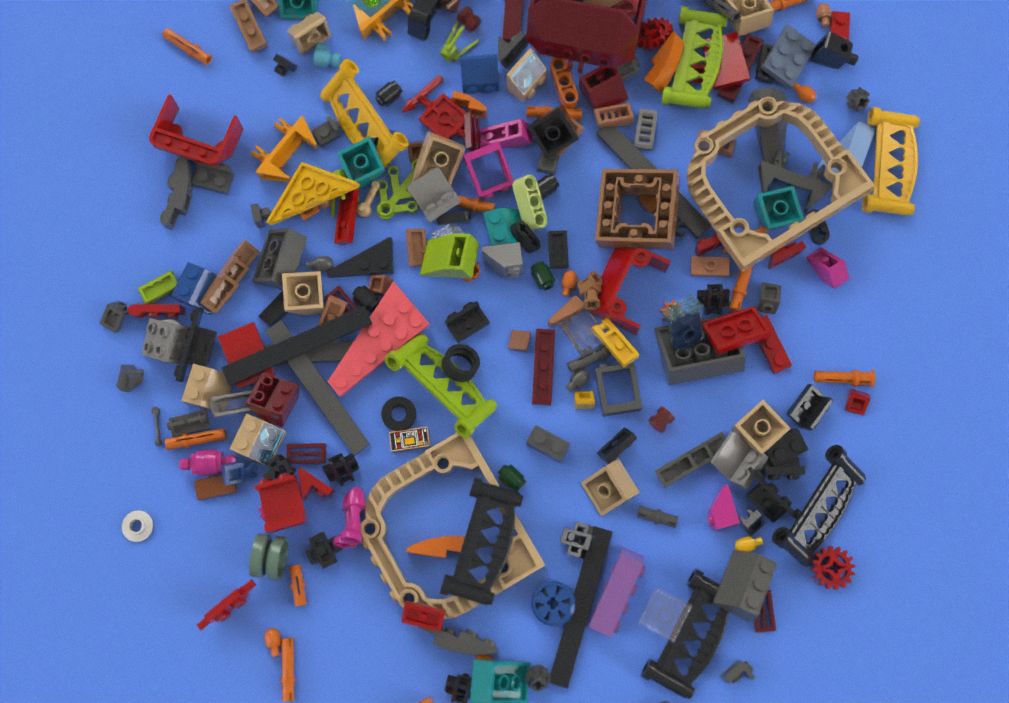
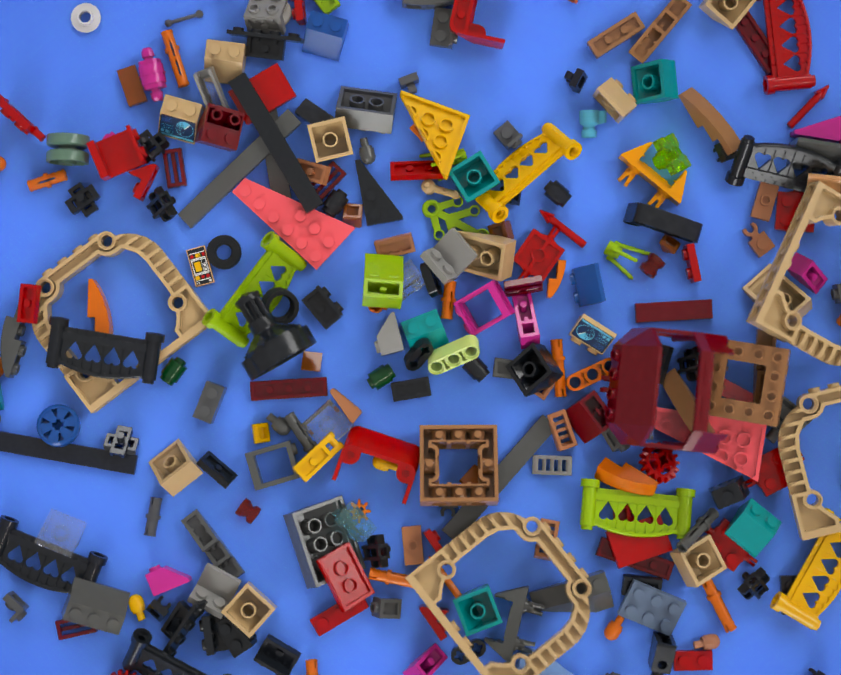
camera: 80 degrees right, 10 degrees up
dark grey hinge [167,409,211,437] -> none
medium nougat slope [200,239,260,314] -> none
blue plate [222,461,258,485] -> none
light orange hose [251,116,318,182] -> none
dark pink piece [333,487,365,548] -> none
dark grey slope [498,31,530,69] -> none
orange cylinder [561,270,578,297] -> none
medium nougat connector [577,271,602,310] -> none
medium lavender wedge [589,546,646,637] -> none
dark blue piece [671,312,703,350] -> none
none -> black piece [235,290,317,380]
none -> yellow cylinder [372,457,398,471]

